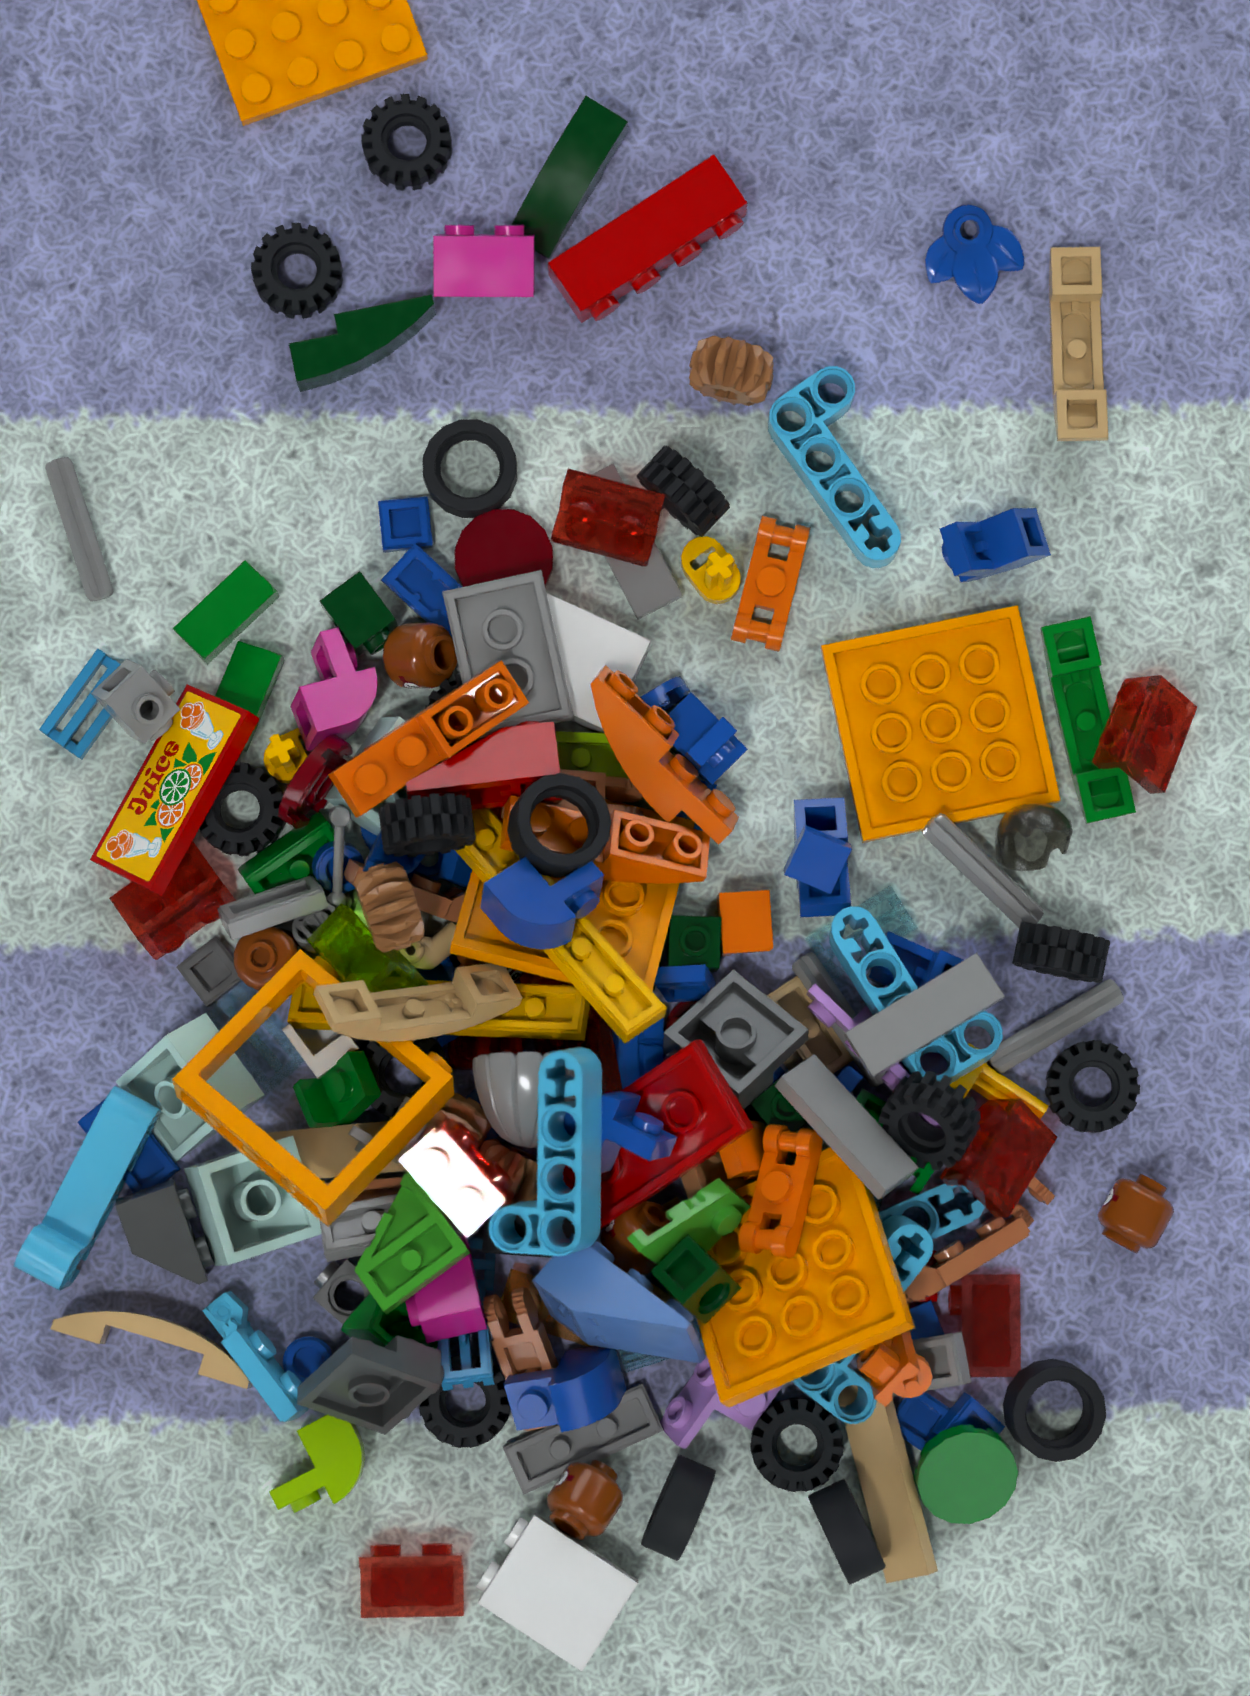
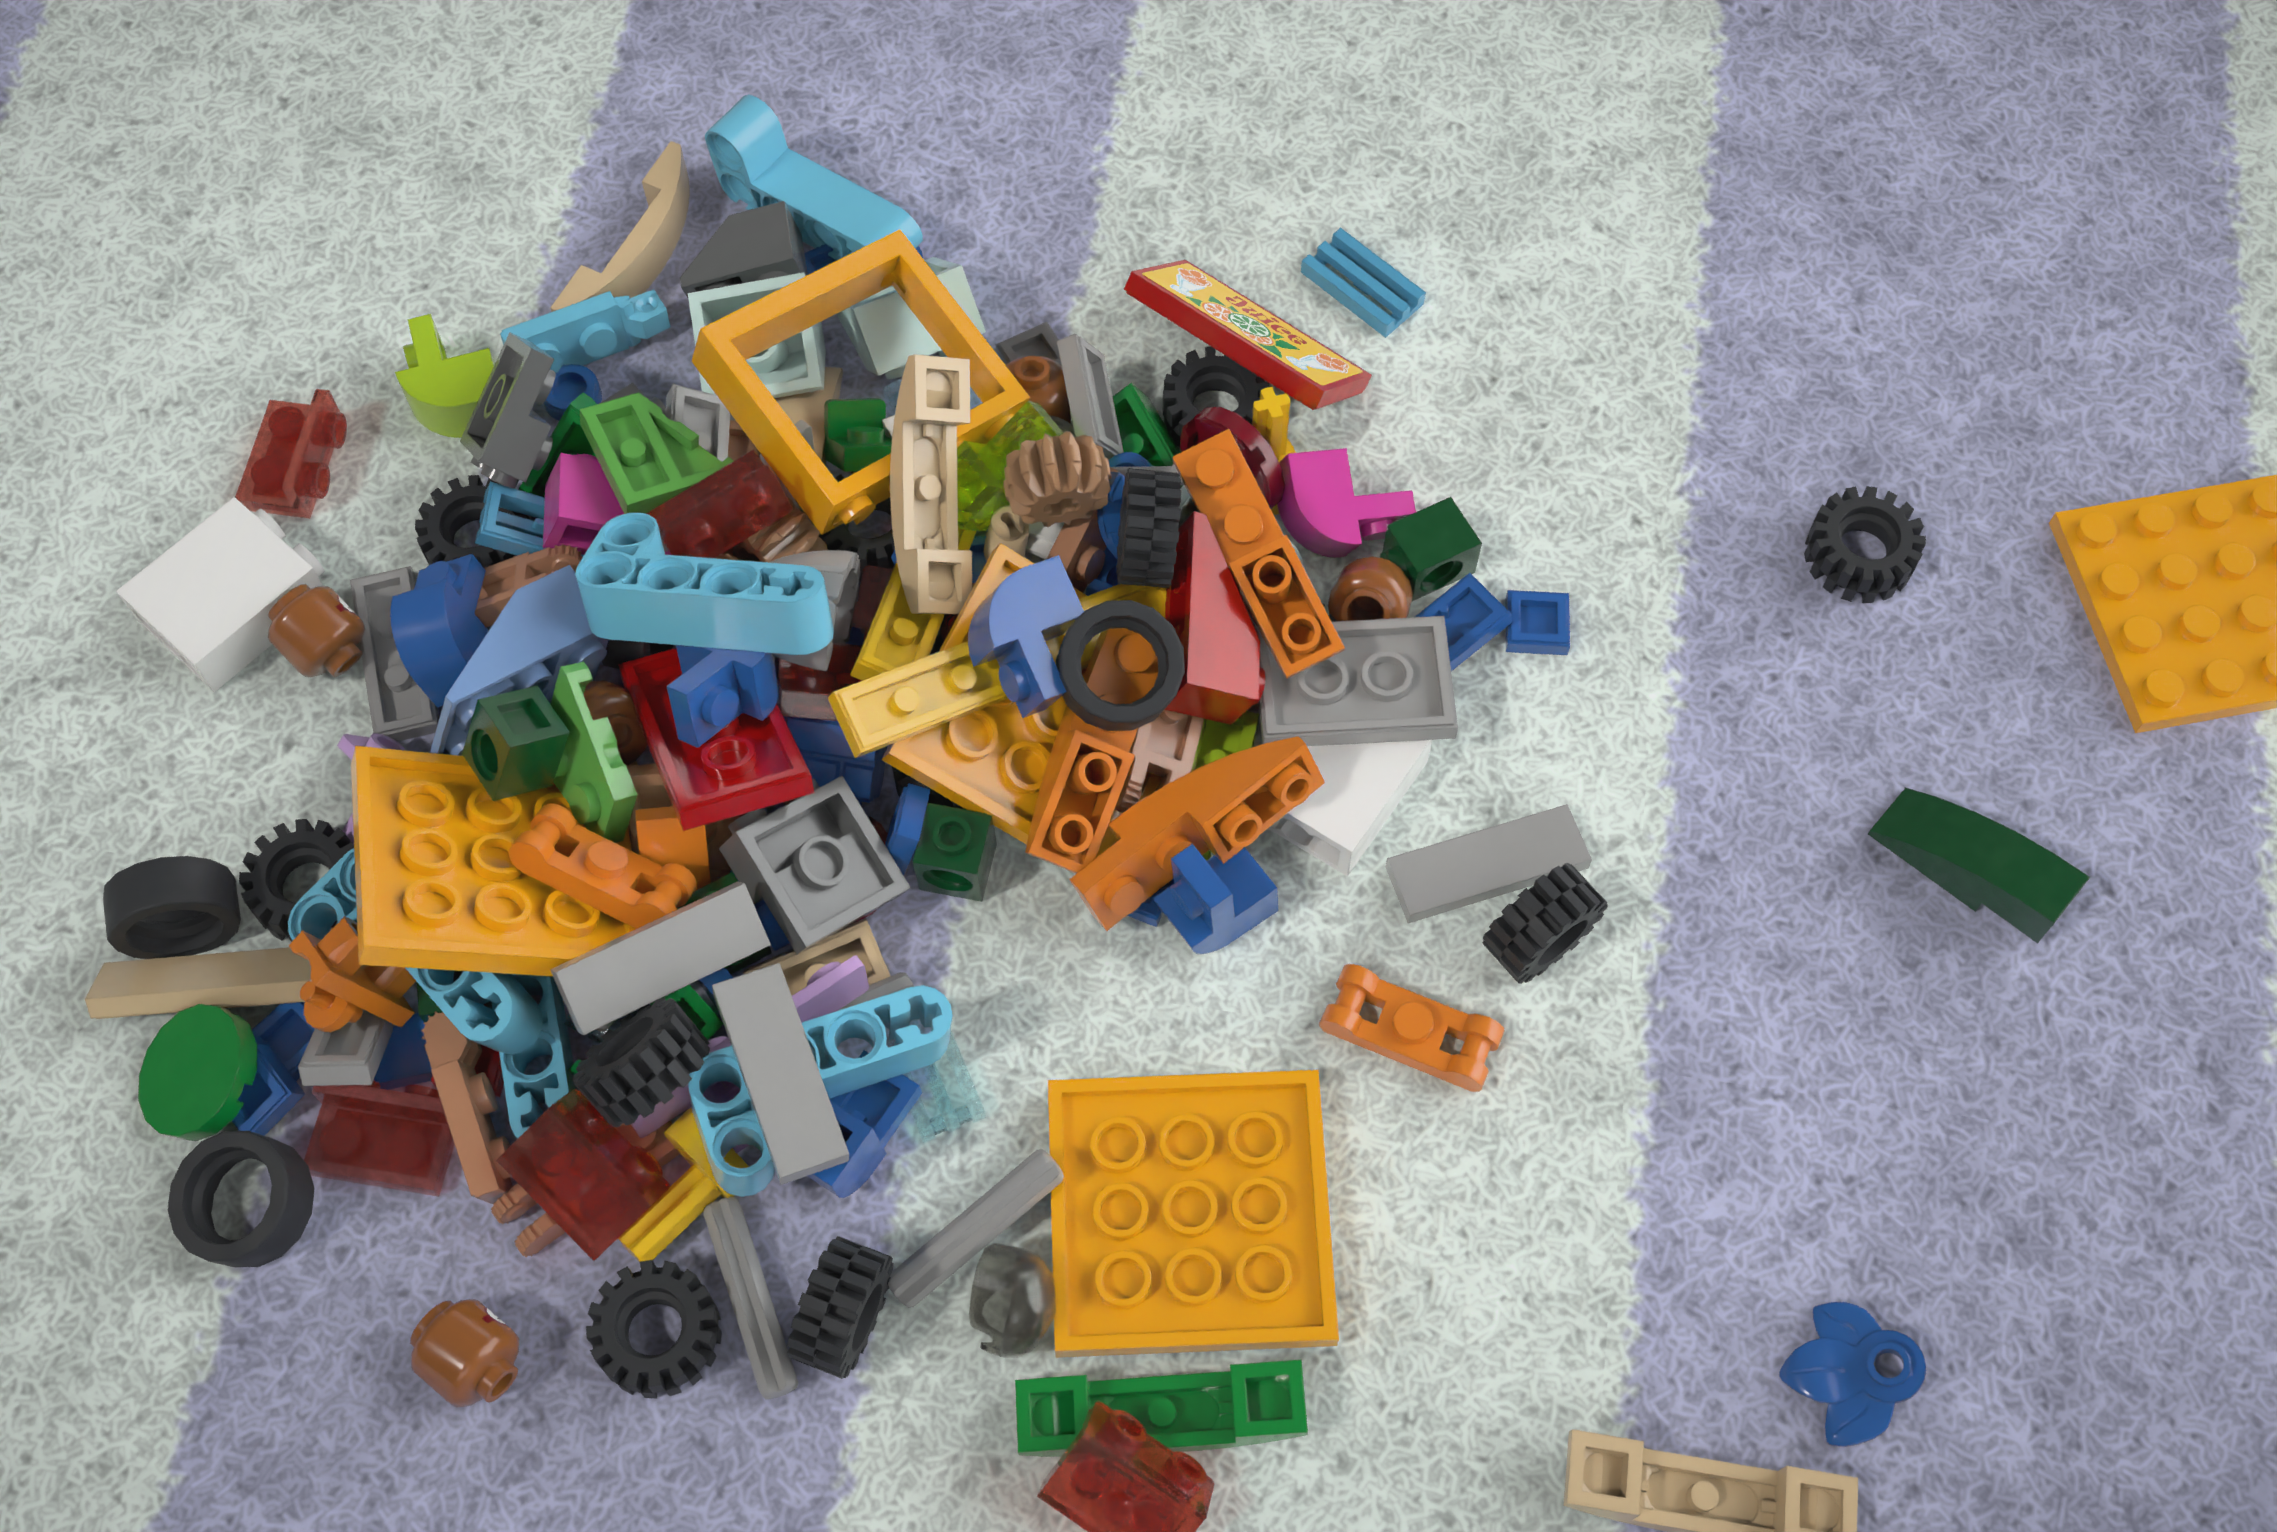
camera: 100 degrees right, 20 degrees down
light grey axle [45,457,113,601] -> none
light grey brick [91,659,180,744] -> none
clear red bracket [109,841,236,960] -> none
green slope [172,560,280,665] -> none
green slope [215,641,285,752] -> none
dark green slope [289,294,436,392] -> none
black tyre [361,94,452,191] -> none
black tyre [423,419,517,518] -> none
dark pink brick [433,225,535,297] -> none
dark red tile [454,509,553,588] -> none
red brick [548,154,747,324] -> none
clear red bracket [551,468,666,567] -> none
blue tile [640,676,690,711] -> none
black tyre [641,1455,716,1561] -> none
yellow piece [681,536,741,604] -> none
medium nougat gear [689,335,774,406] -> none
orange panel [717,890,773,957] -> none
medium azure beam [768,366,901,568] -> none
blue tile [783,825,852,894] -> none
blue brick [794,797,851,918] -> none
blue brick [939,508,1051,582] -> none

